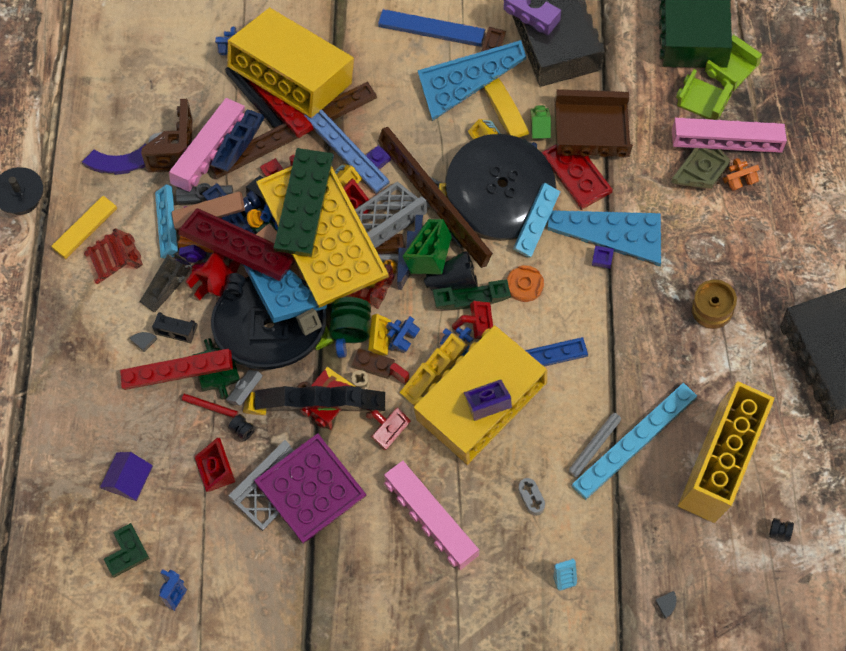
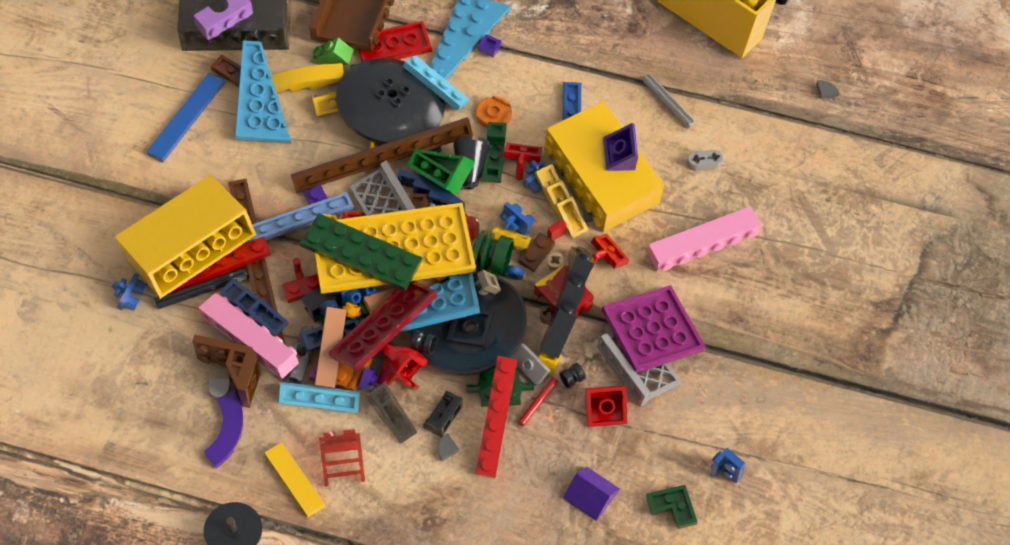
camera: 80 degrees left, 5 degrees down
medium azure slope [553,559,577,591] -> none
medium azure plate [572,383,697,500] -> none

